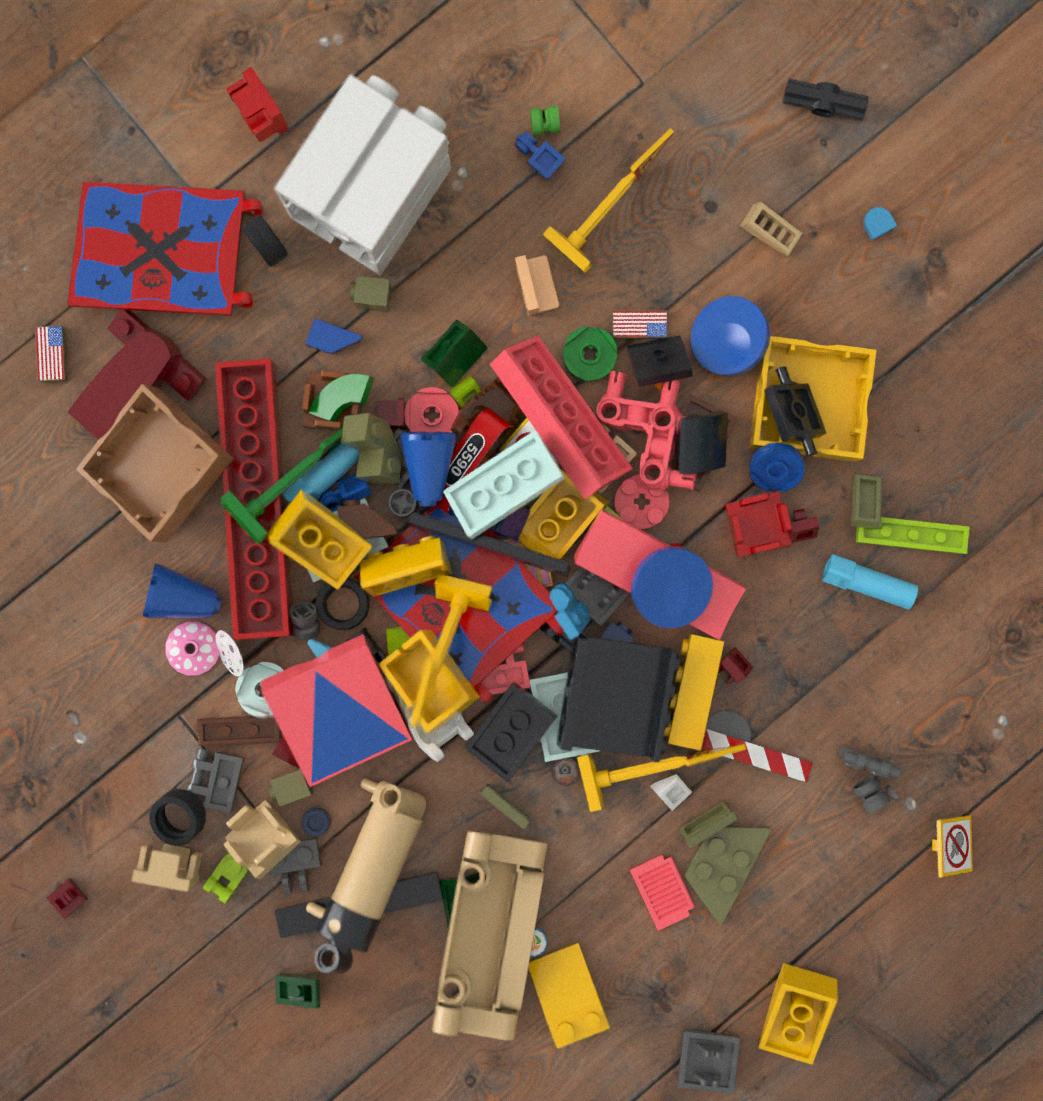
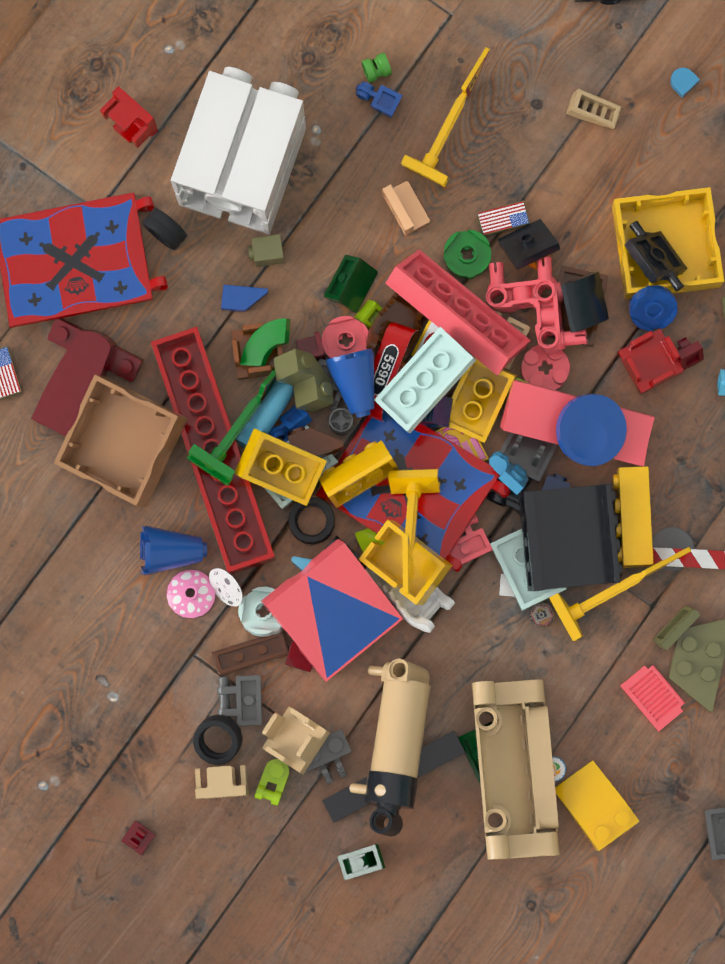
camera: 10 degrees left, 5 degrees down
olive brick [268,769,314,807] -> none
dark grey wheel [289,601,320,640] -> none
dark blue tile [302,808,331,837] -> none
black tile [408,512,571,577] -> none
black plate [465,682,558,782] -> none
olive tile [480,784,530,830] -> none
white slope [650,774,693,811] -> none
blue piece [691,296,770,377] -> none
dark red tile [718,647,753,684] -> none

